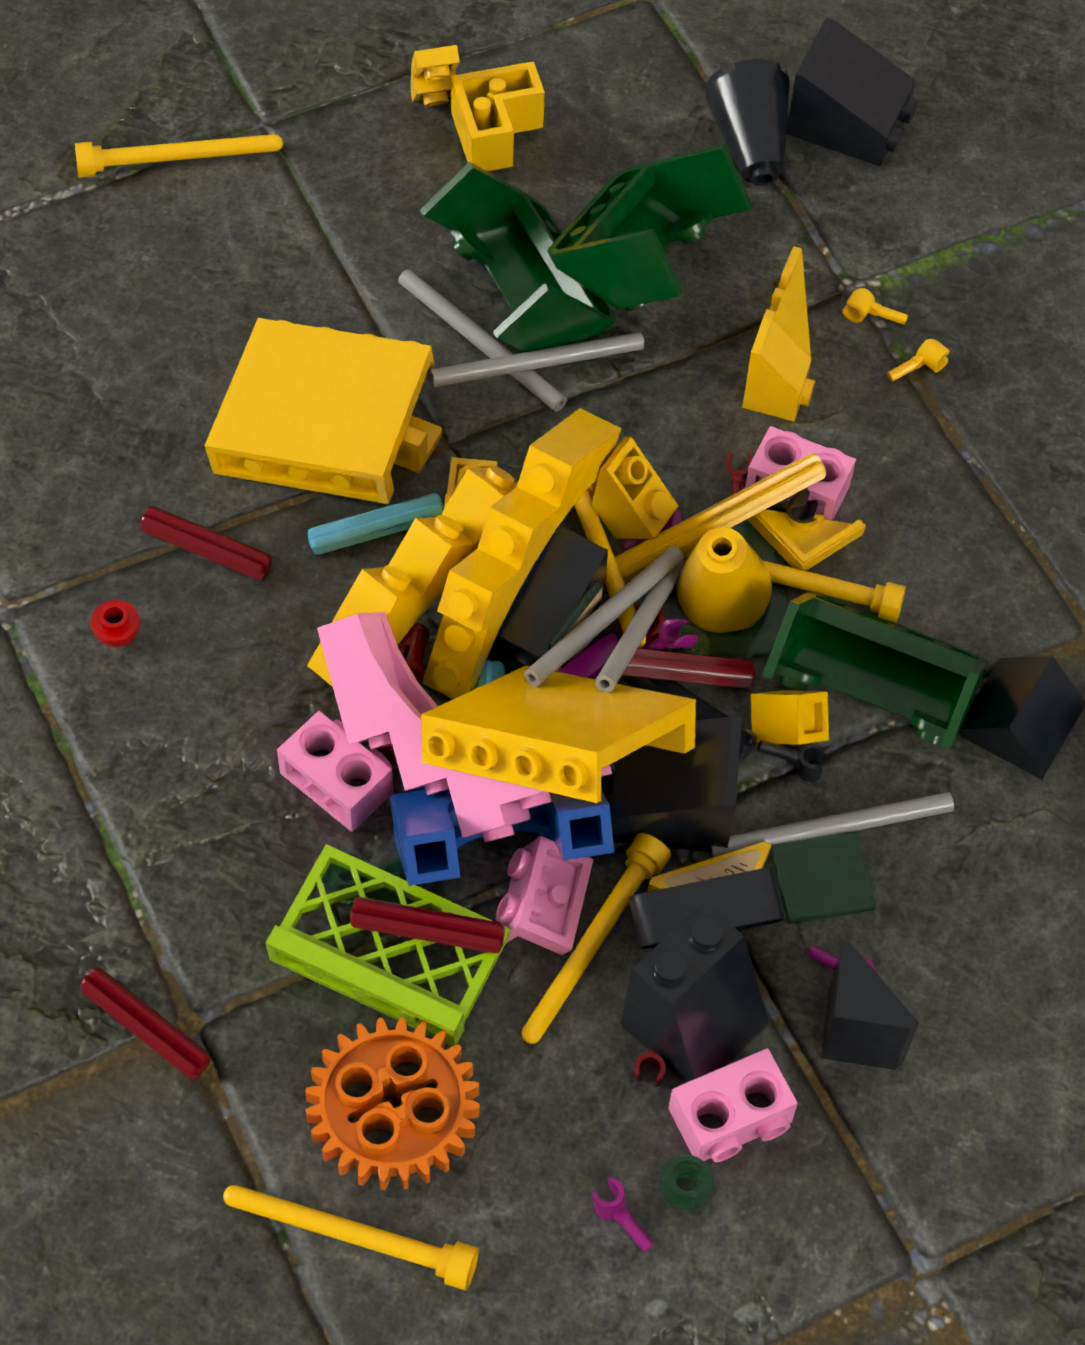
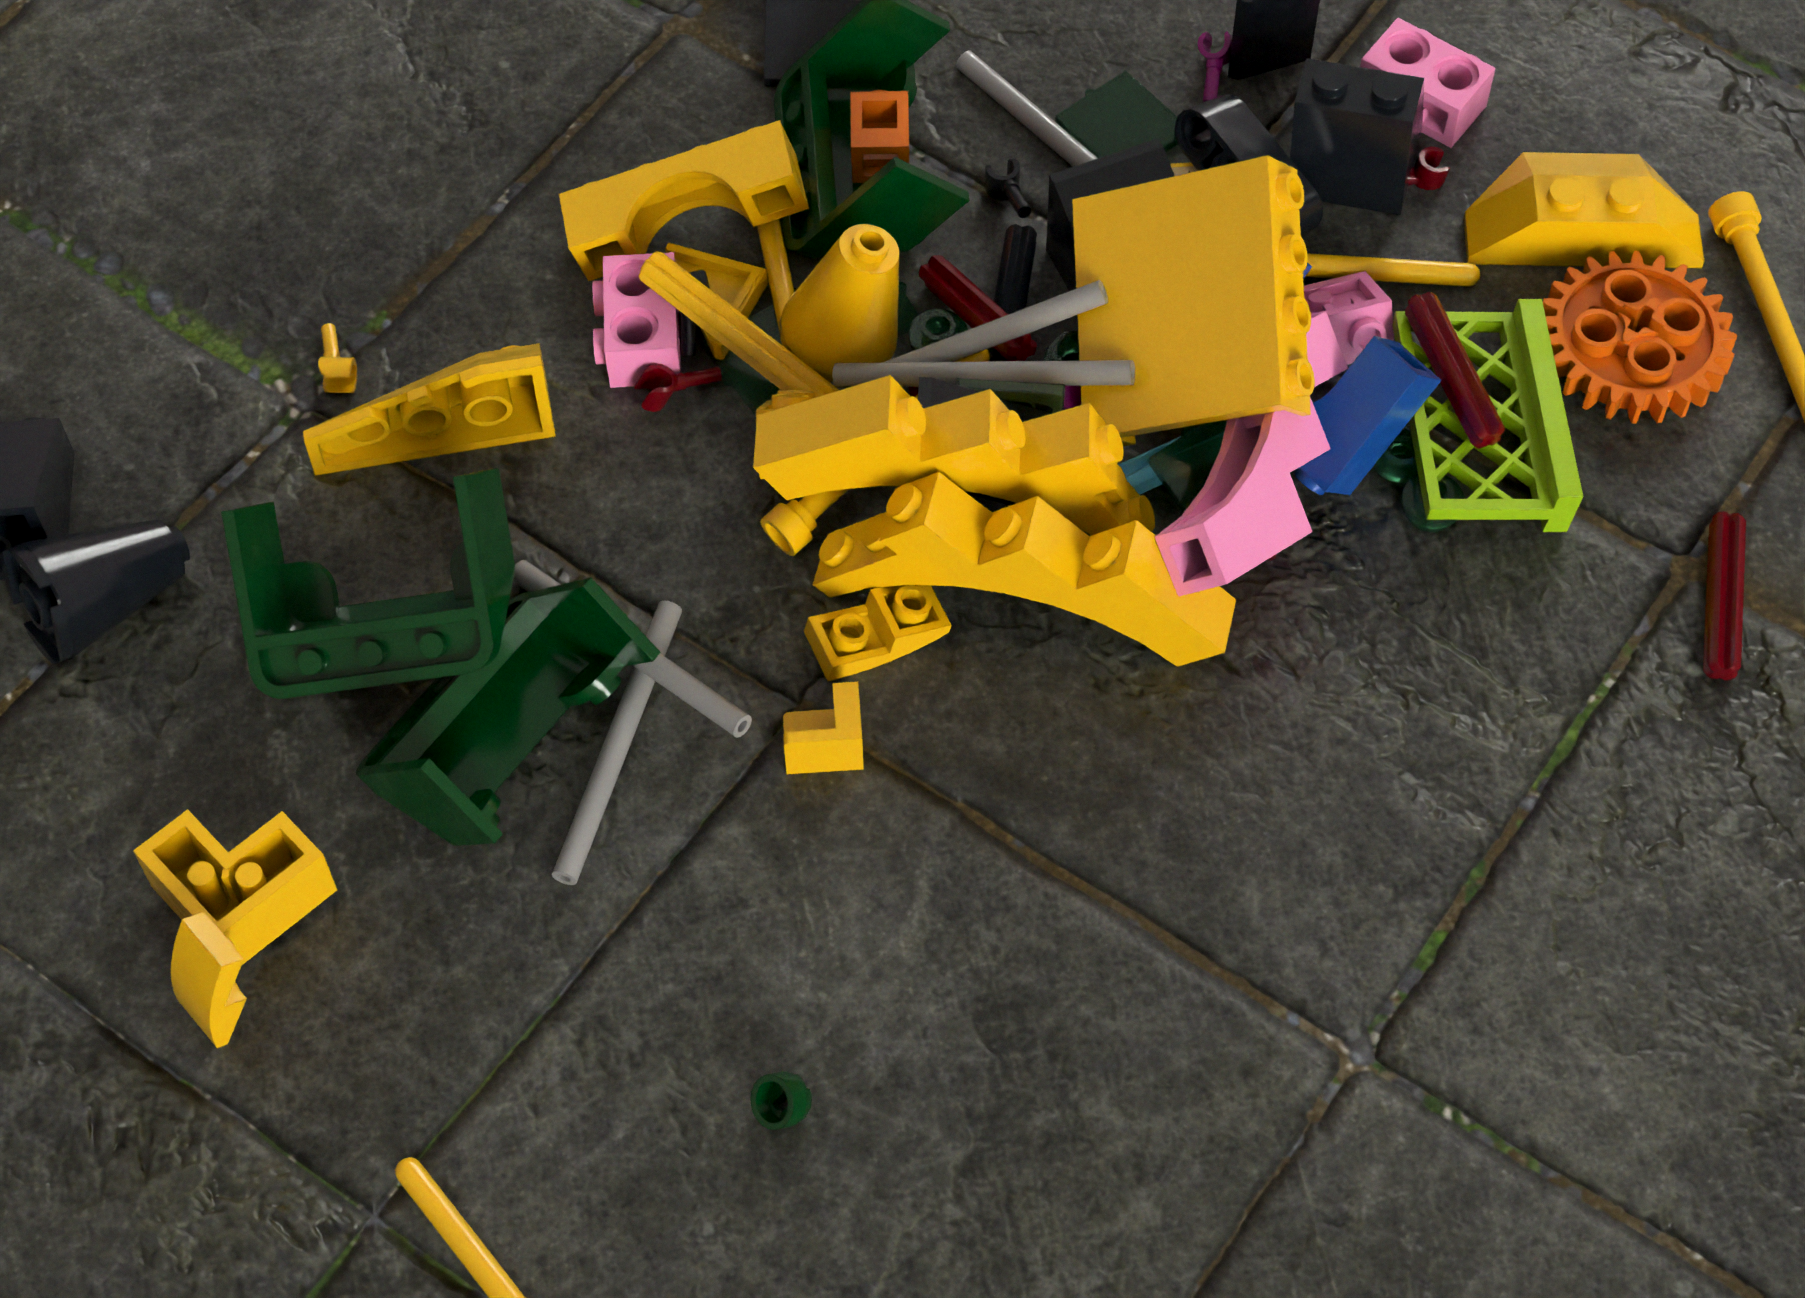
camera: 115 degrees left, 0 degrees up
red plate [90,600,140,647] -> none
dark red axle [141,506,272,580] -> none
yellow panel [204,318,435,504] -> none
bright pink brick [277,711,393,832] -> none
medium azure axle [308,493,444,555] -> none
magenta hand [592,1178,654,1252] -> none
magenta hand [643,619,698,651] -> none
clear green plate [659,1155,714,1210] -> none
yellow panel [751,690,829,745] -> none
yellow hand [887,339,950,382] -> none
none -> yellow arch [559,120,809,281]
none -> dark green hinge [750,1071,812,1130]
none -> orange brick [850,90,910,183]
none -> yellow wedge [1463,152,1704,268]

